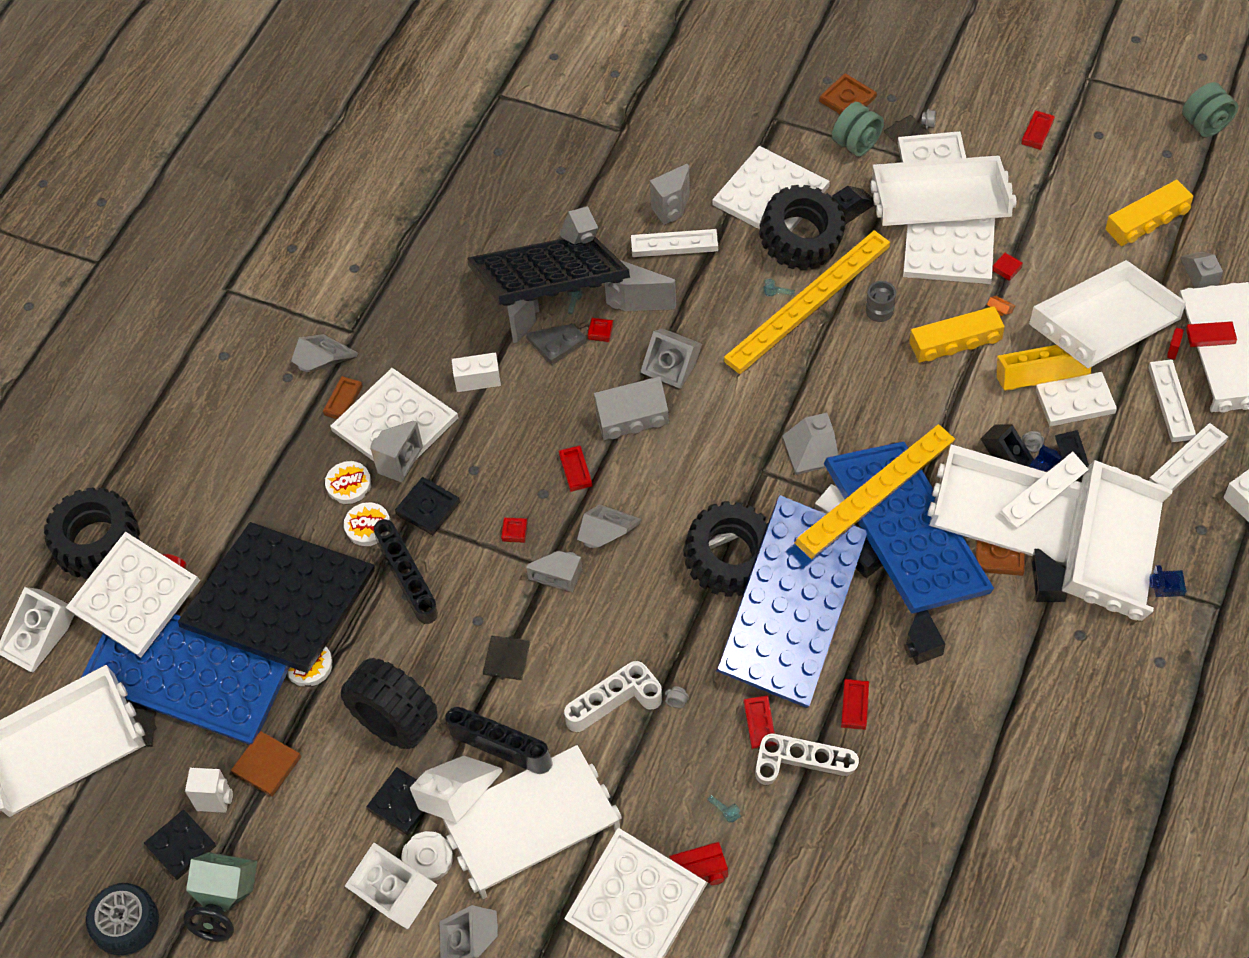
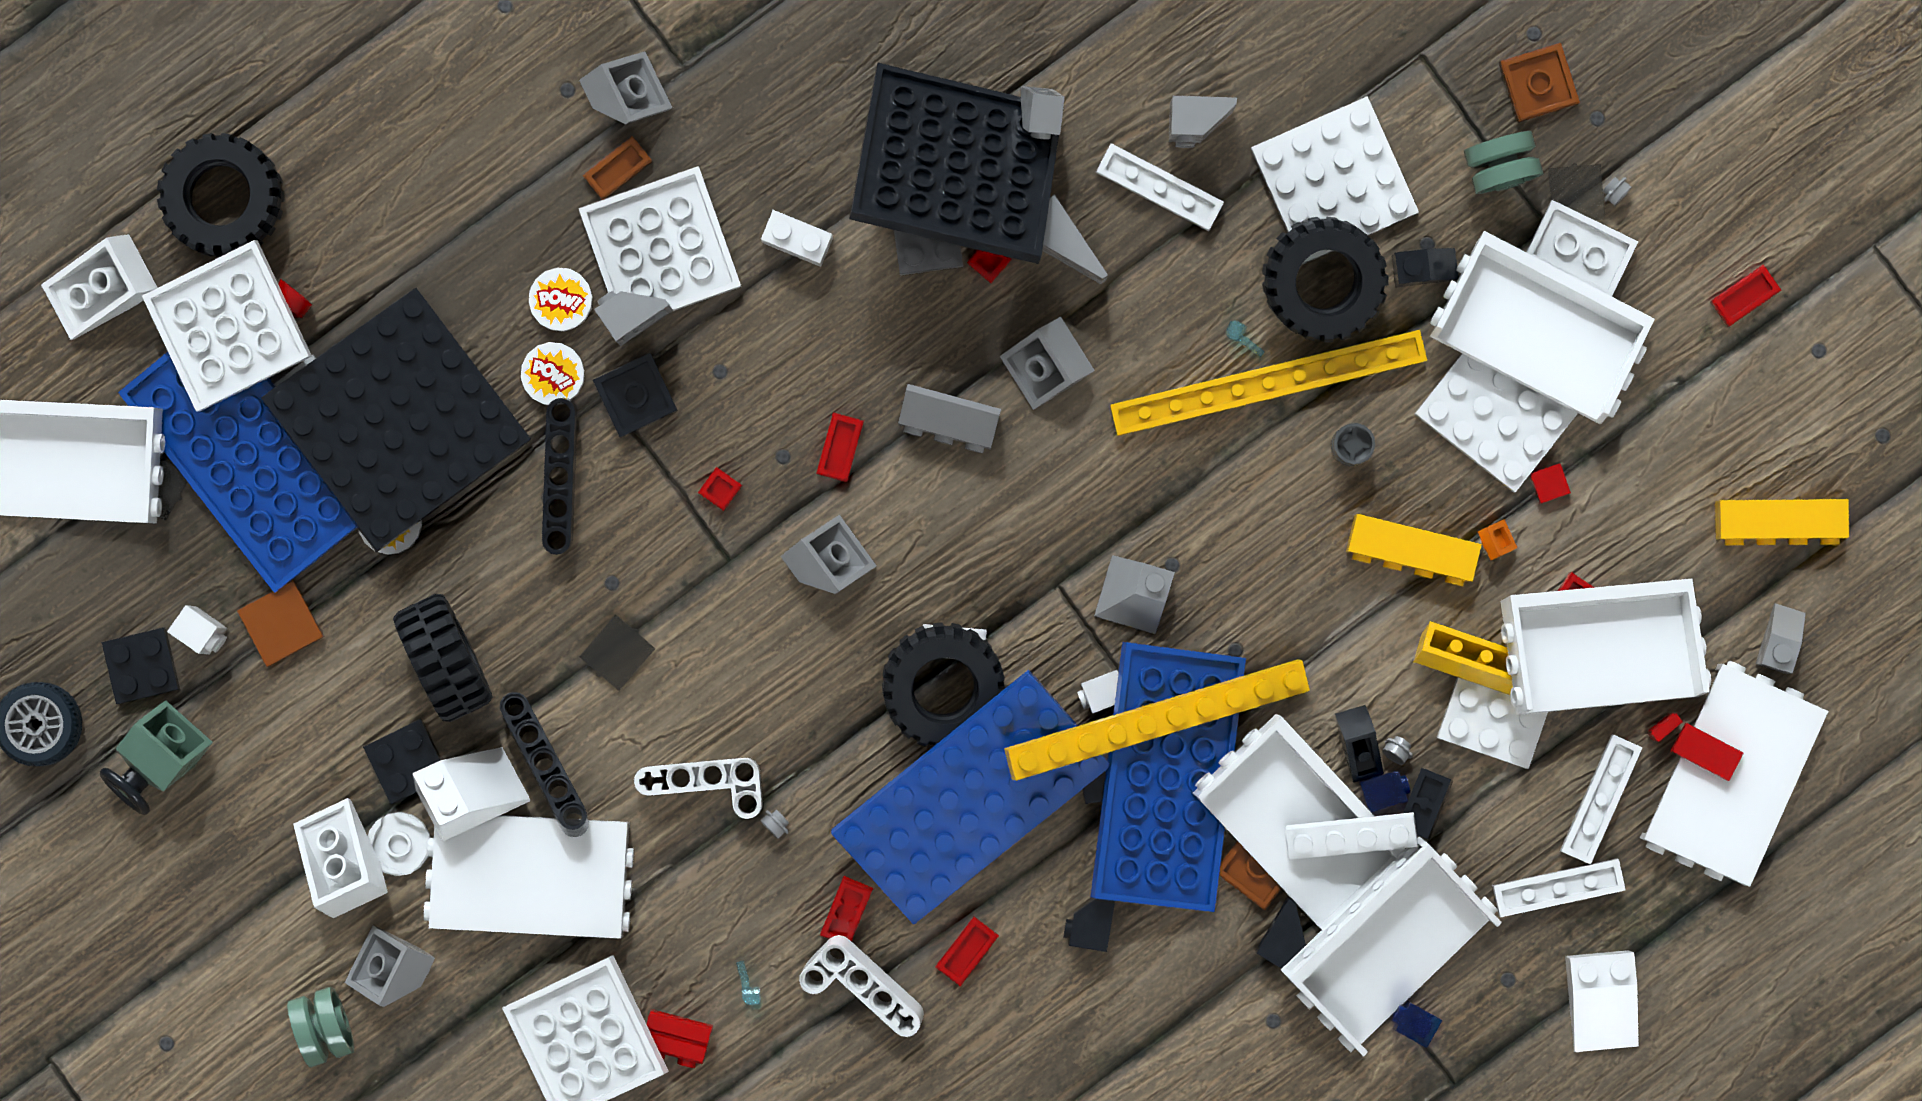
camera: 30 degrees right, 30 degrees up
light grey slope [526,551,582,592] -> none

